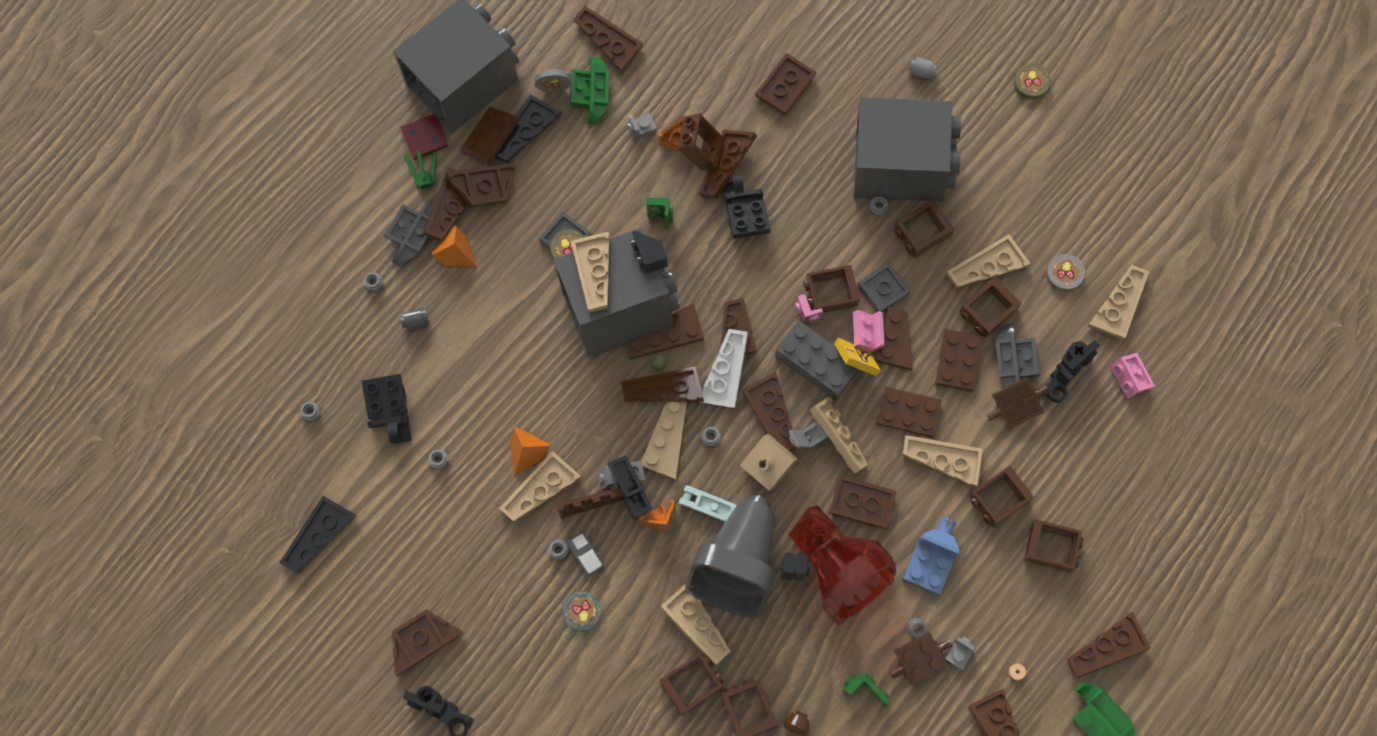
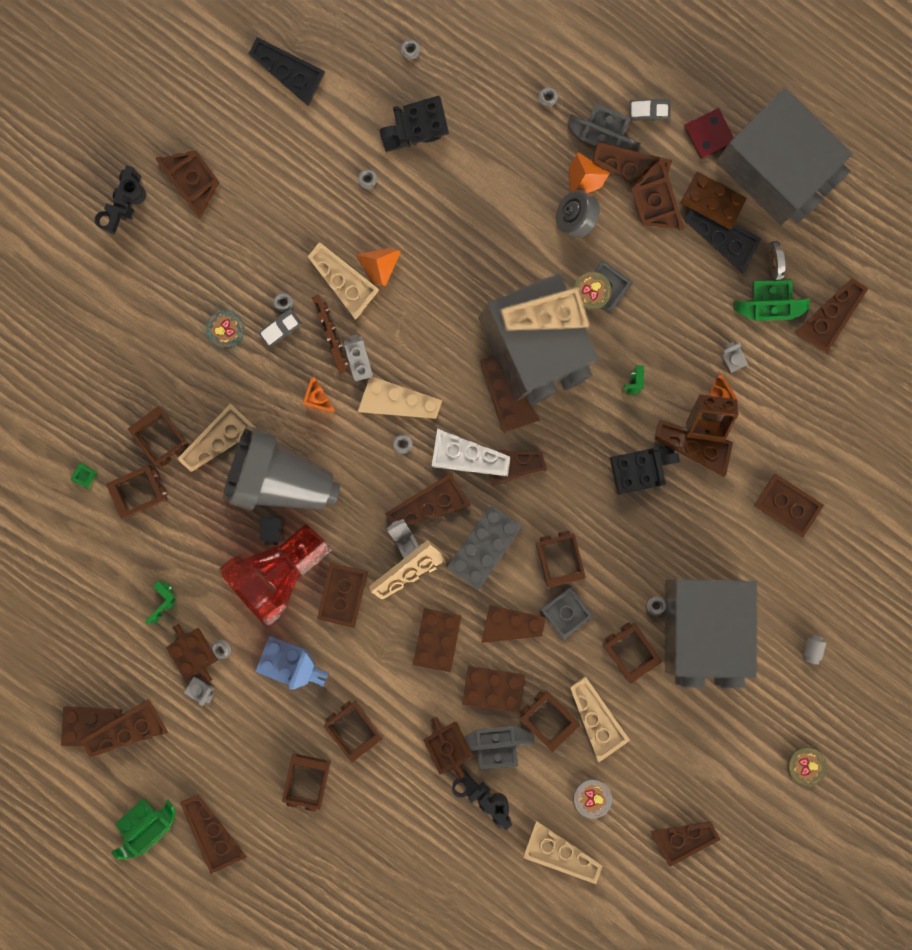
camera: 85 degrees right, 15 degrees up
dark grey brick [400,308,429,331] -> none
green plant [404,151,436,189] -> none
black slope [608,455,653,521] -> none
reddish brown wing [621,366,704,402] -> none
black slope [630,231,668,274] -> none
olive hinge [651,355,667,370] -> none
light aqua plate [678,485,736,522] -> none
tan brick [740,434,798,491] -> none
reddish brown cone [783,711,810,736] -> none
bright pink bracket [795,294,823,323] -> none
yellow tile [834,338,881,376] -> none
bright pink bracket [853,310,884,353] -> none
tan wing [902,435,983,488] -> none
light nougat piece [1008,664,1026,681] -> none
bright pink bracket [1110,353,1155,399] -> none
none -> dark grey wheel [556,190,600,238]
none -> slope [630,99,671,121]
none -> reddish brown wing [651,821,720,867]

